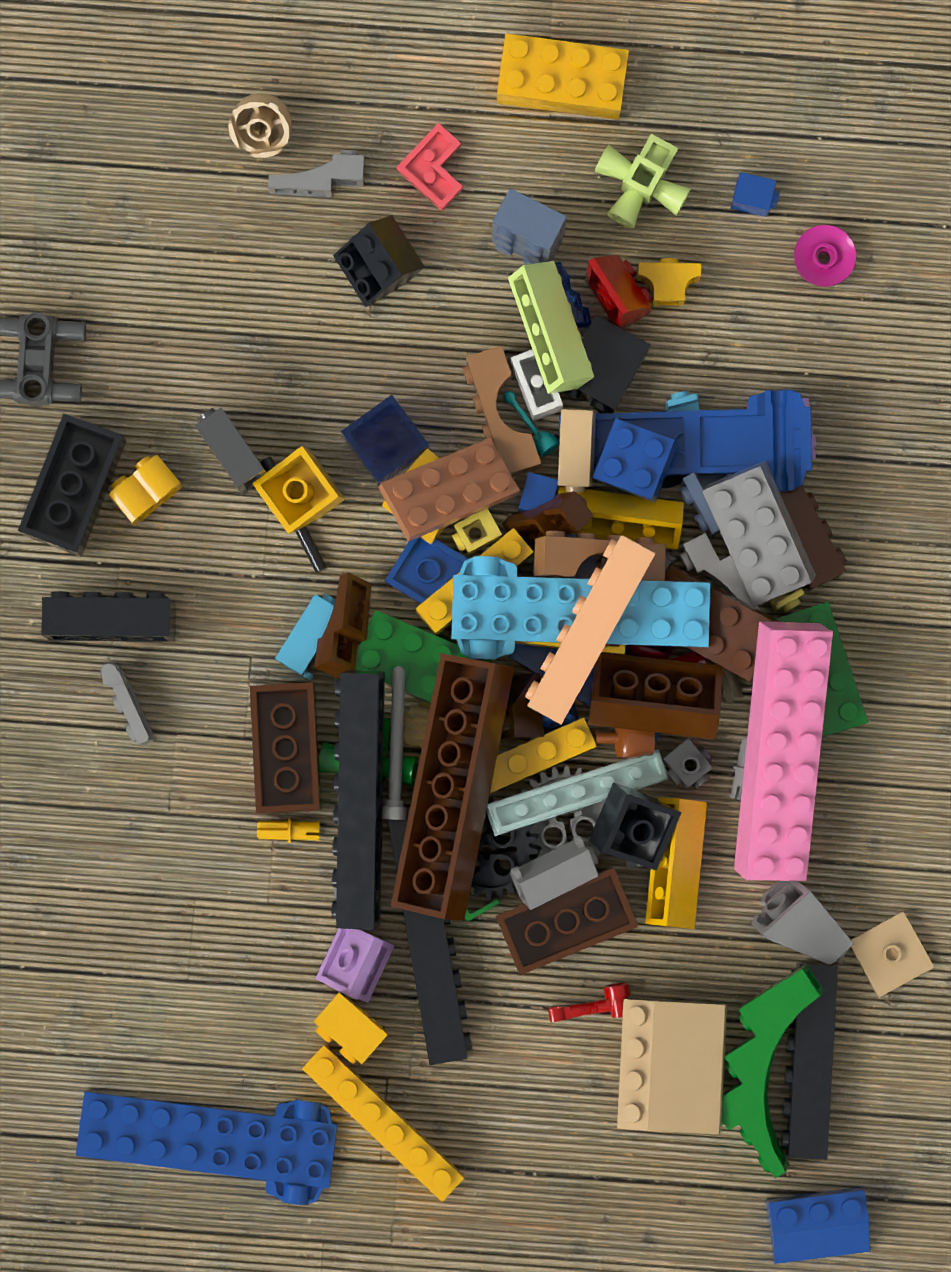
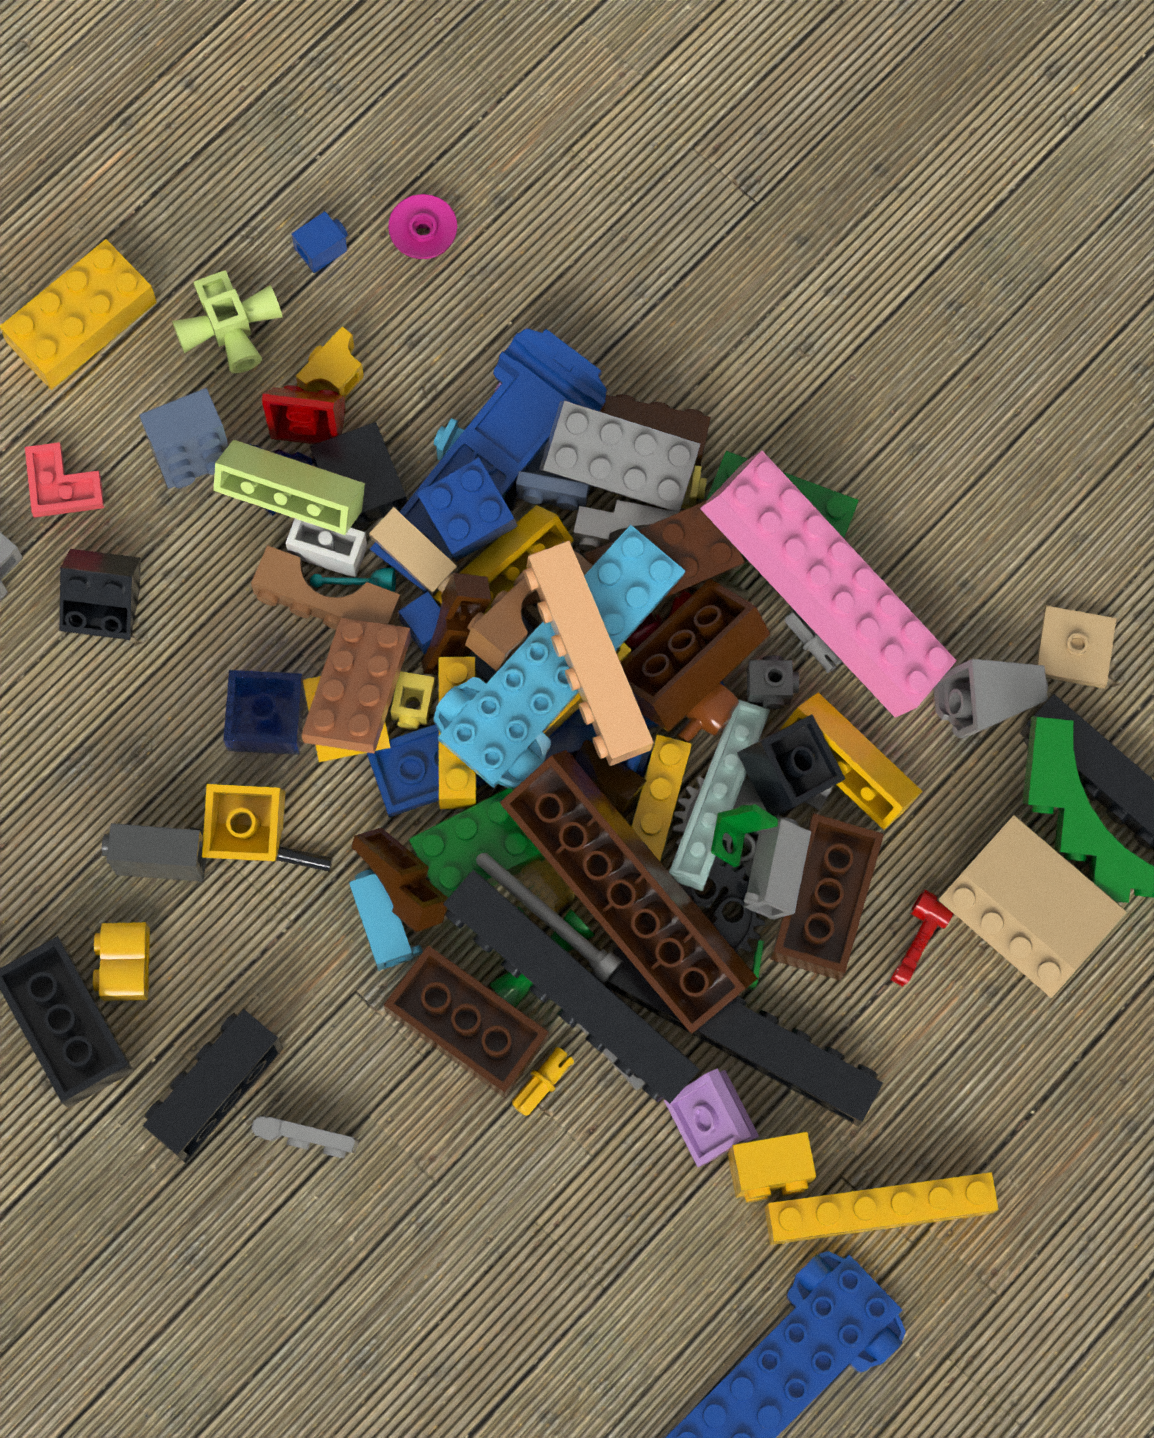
camera: 55 degrees left, 10 degrees down
none -> green bracket [711,804,779,867]

